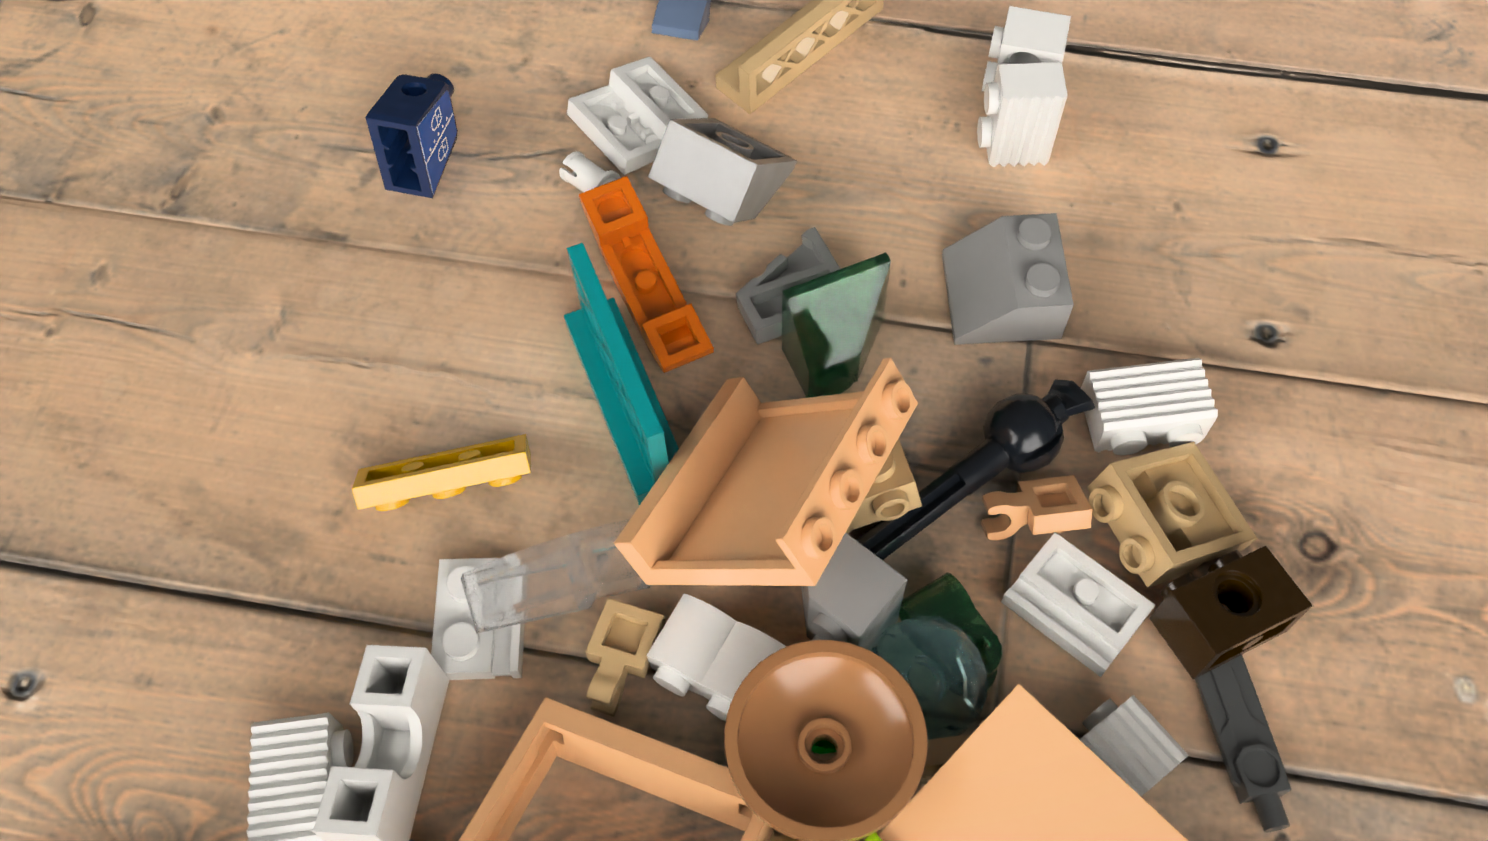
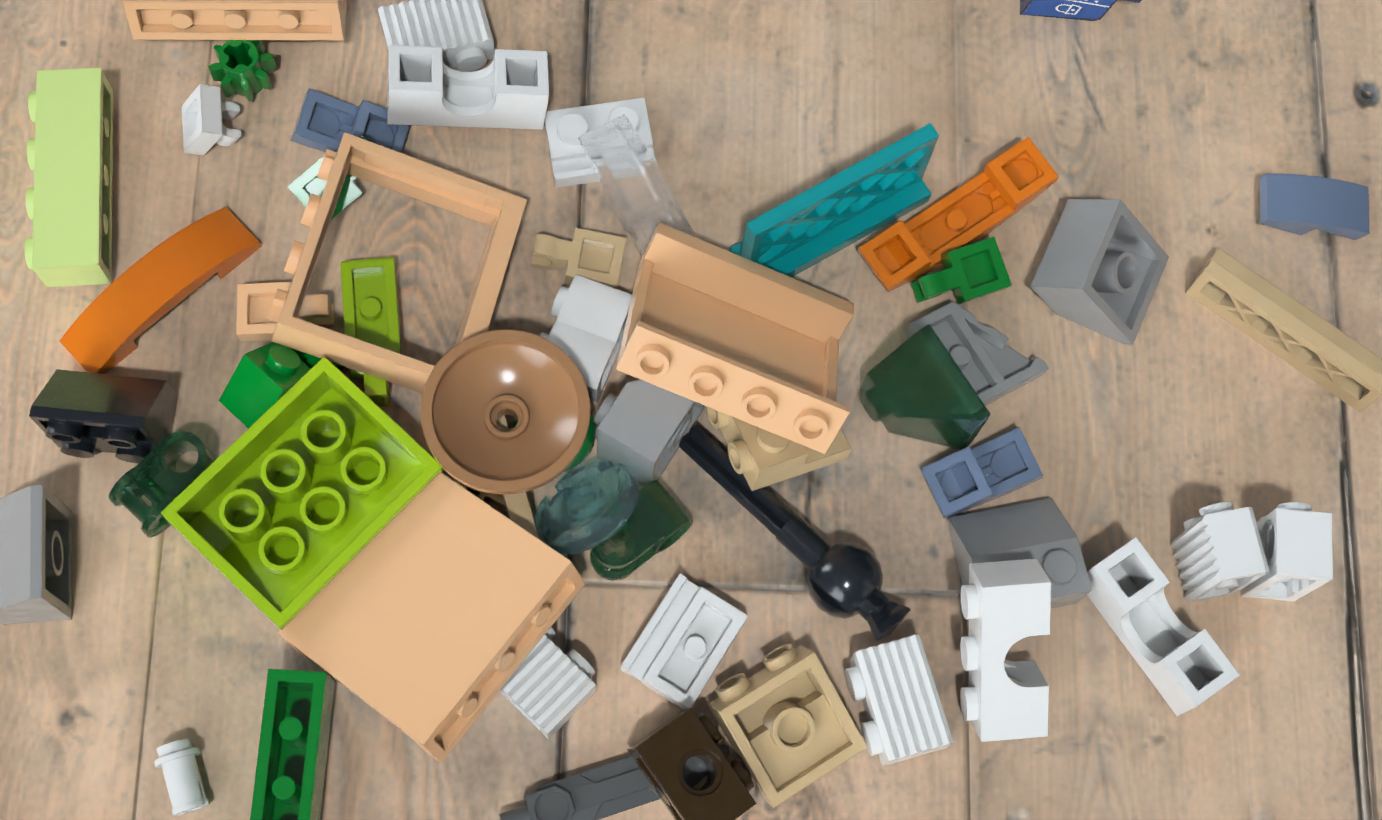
camera: 70 degrees right, 10 degrees up
yellow plate [352,434,531,511] -> none
white pin [559,151,621,192] -> none
white slope [567,56,709,175] -> none
light nougat plate [981,475,1093,541] -> none
none -> green plate [910,237,1012,305]
none -> sand blue slope [921,427,1043,518]
none -> white arch [960,559,1051,742]
none -> white arch [1087,537,1240,716]

